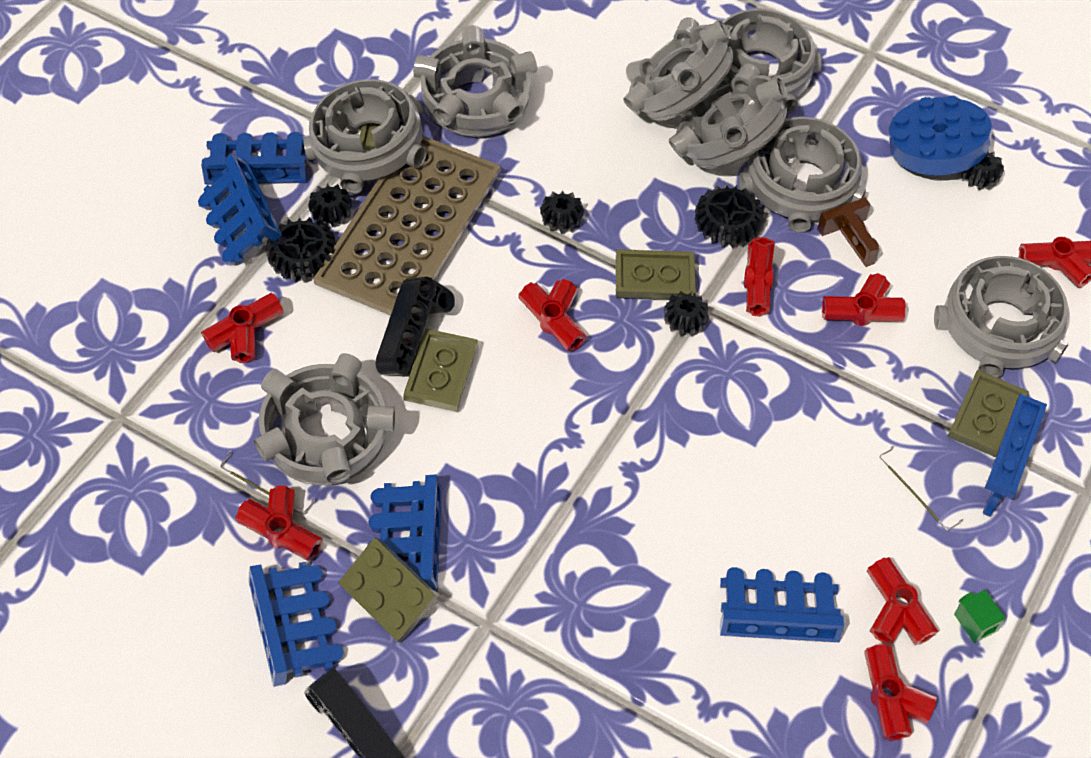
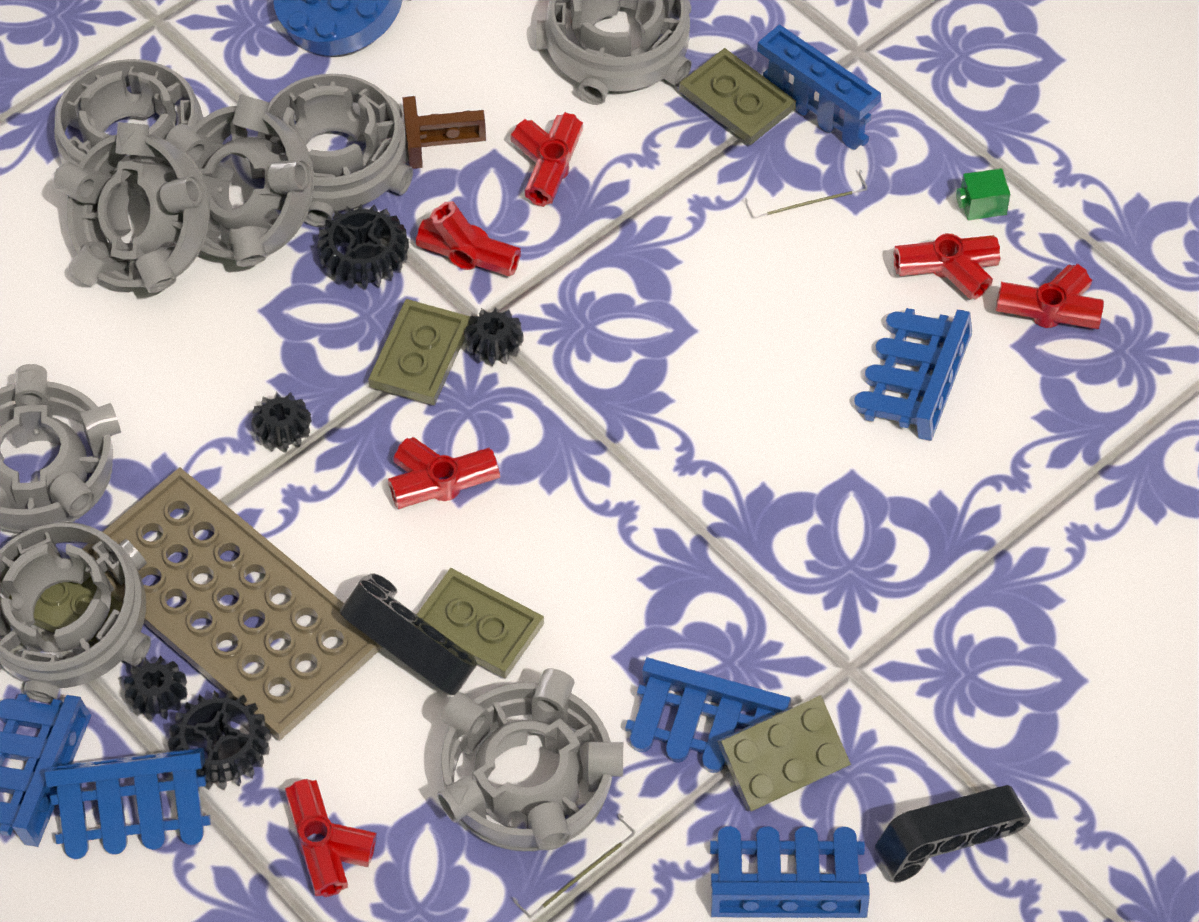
camera: 70 degrees left, 0 degrees up
red piece [235,486,323,562] -> none

